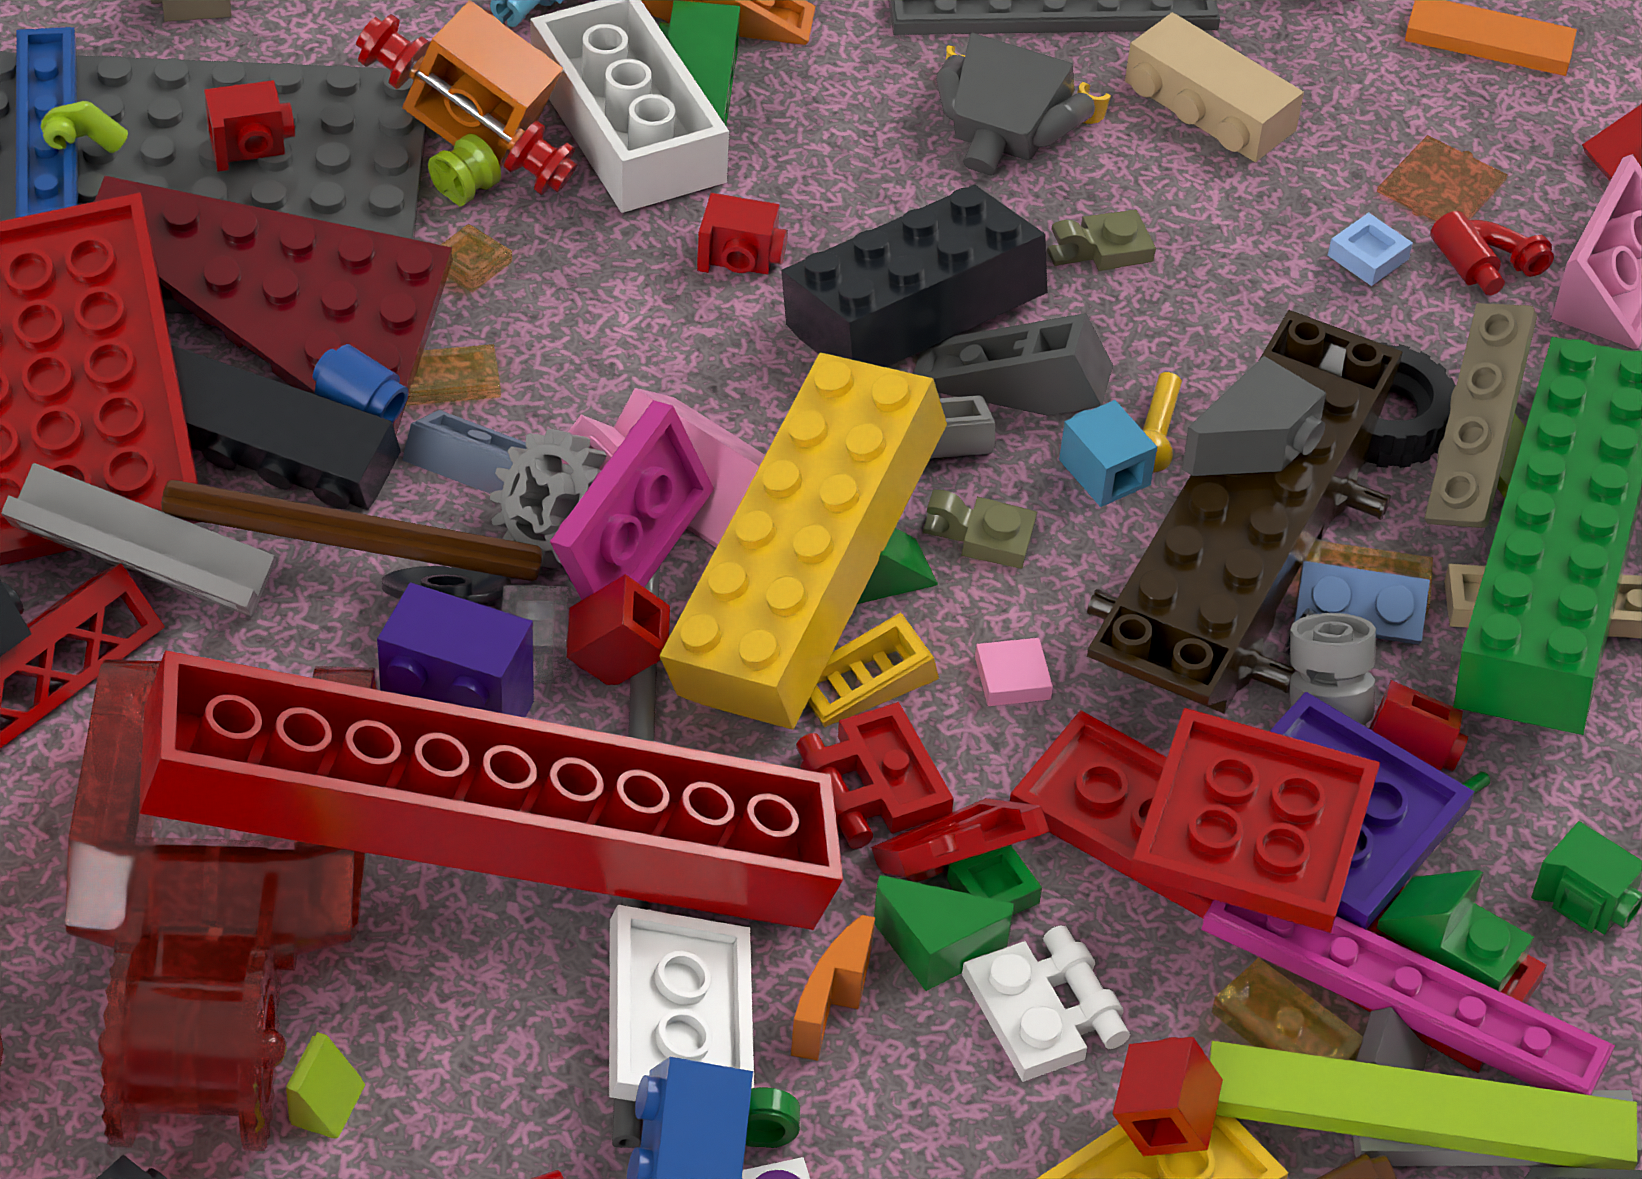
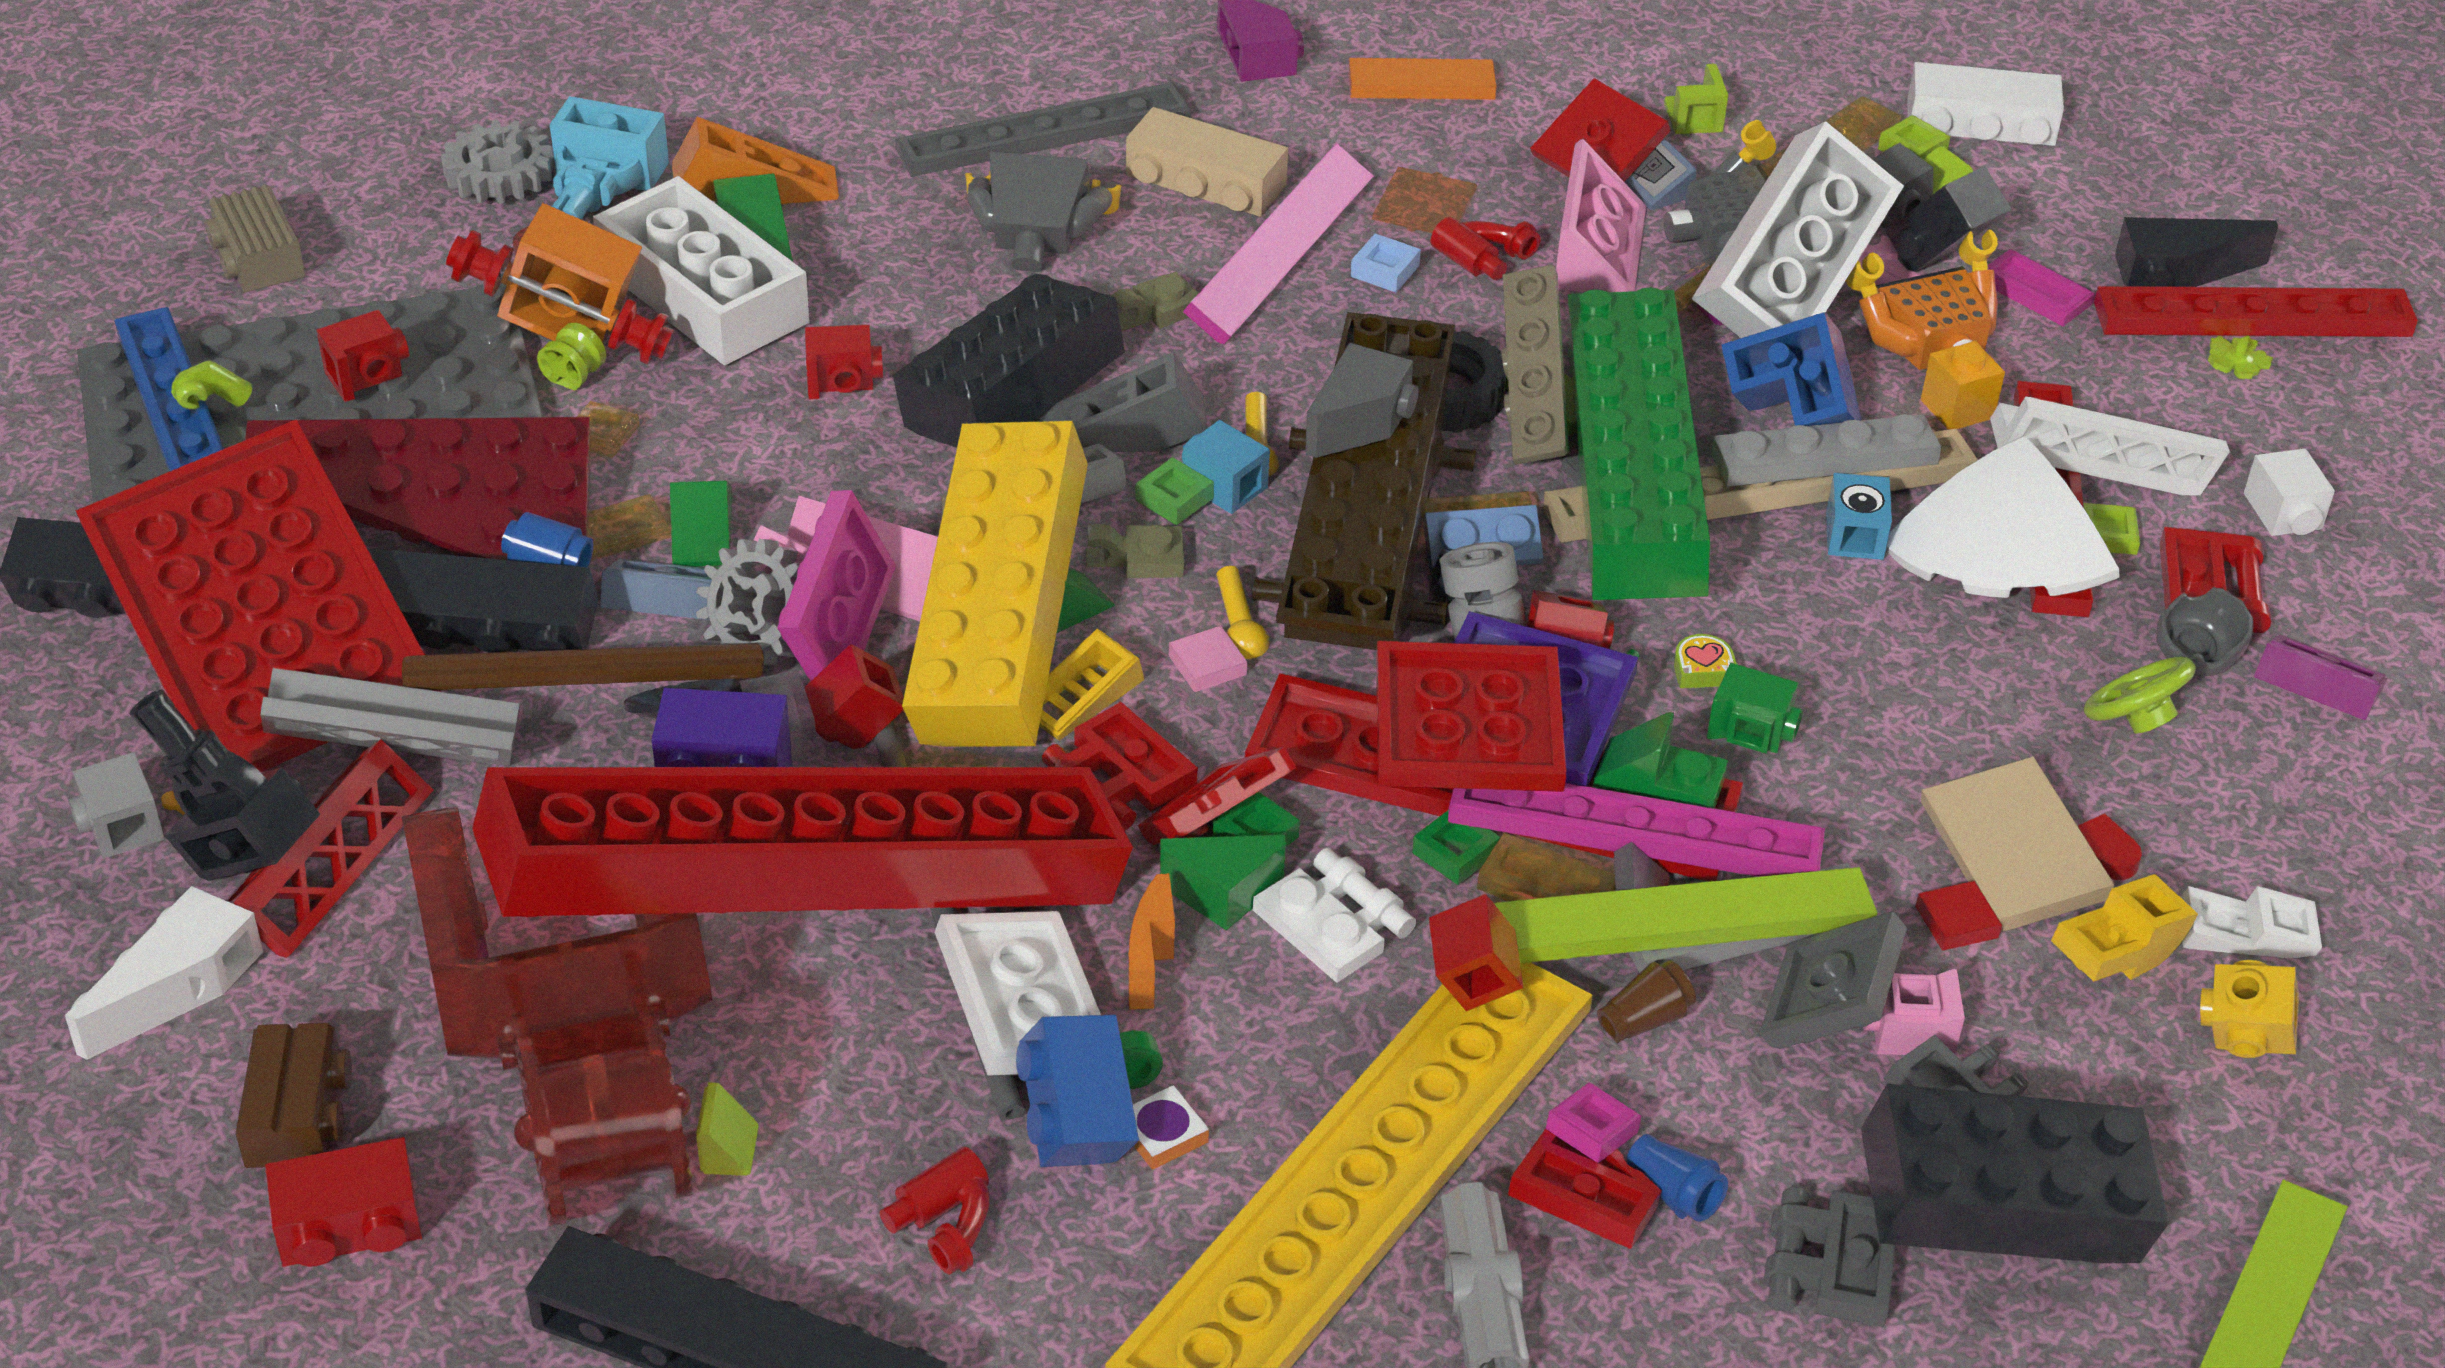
camera: 15 degrees left, 5 degrees down
none -> green slope [670,481,732,567]
none -> bright green plate [1135,457,1214,525]
none -> tile [1183,143,1373,344]
none -> yellow bar [1216,566,1270,659]
none -> green plate [1412,810,1501,885]
none -> tile [1674,634,1737,688]

